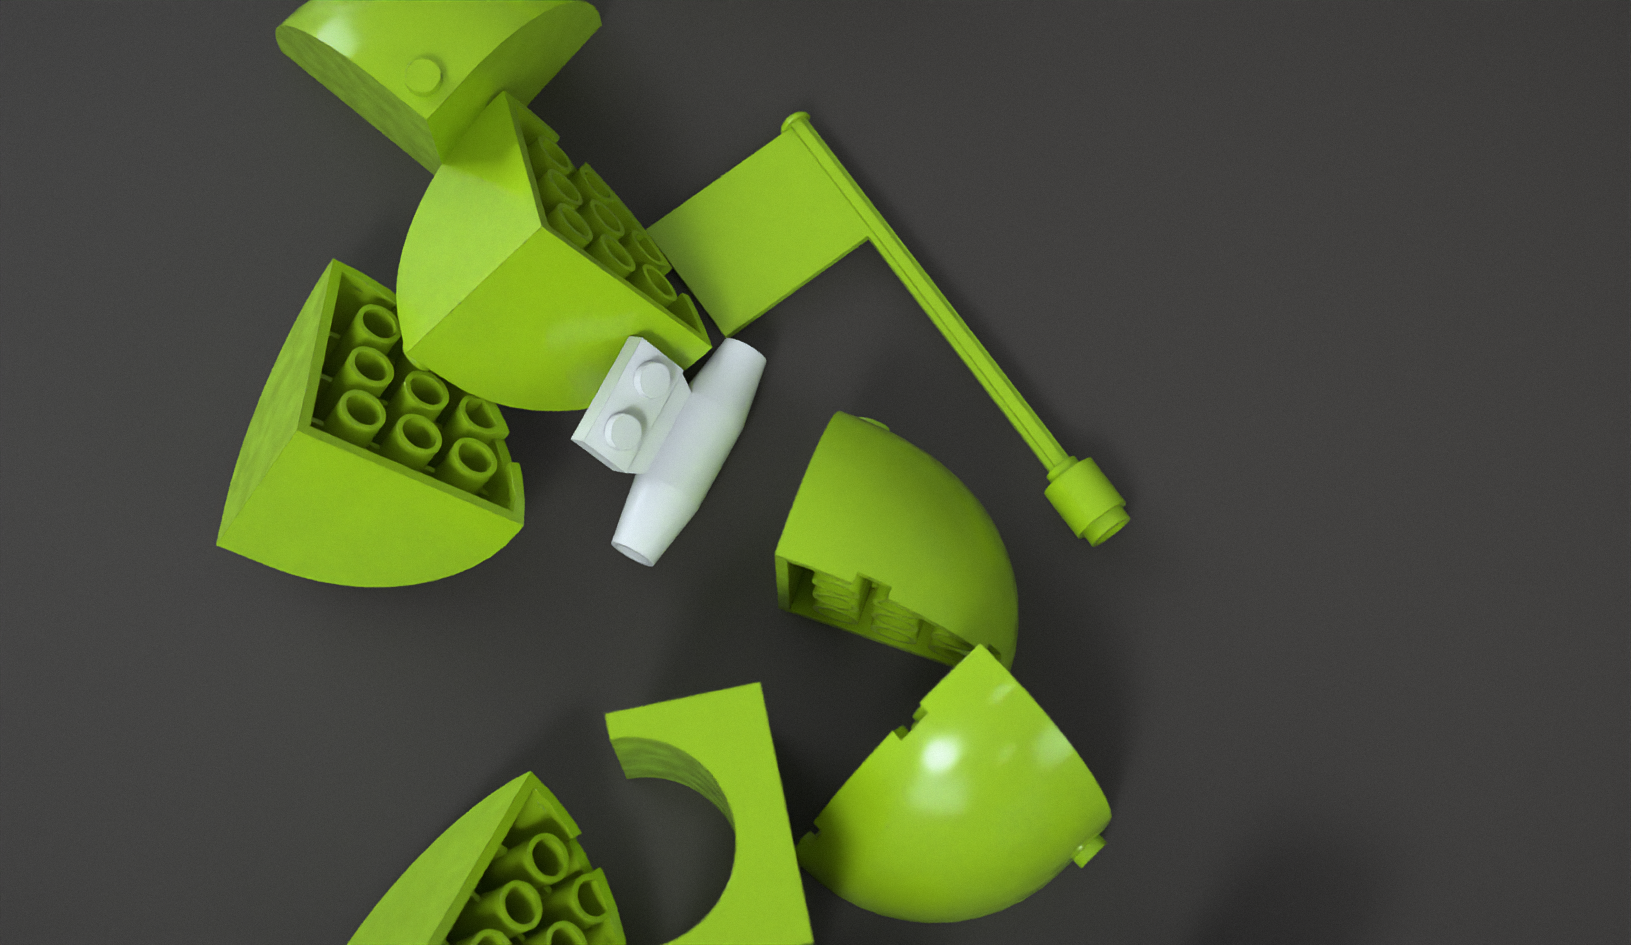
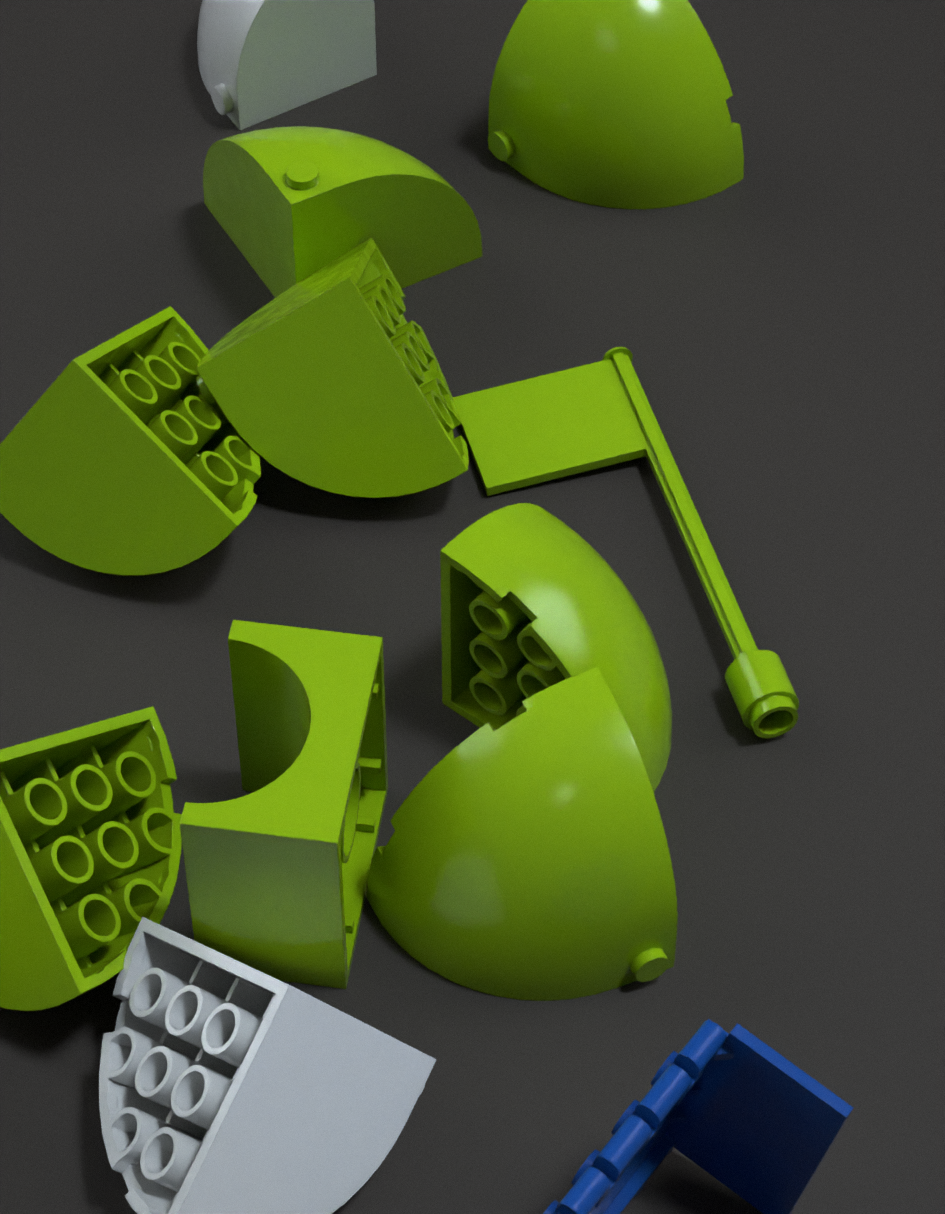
camera: 20 degrees right, 25 degrees down
white plate [571,336,767,567] -> none

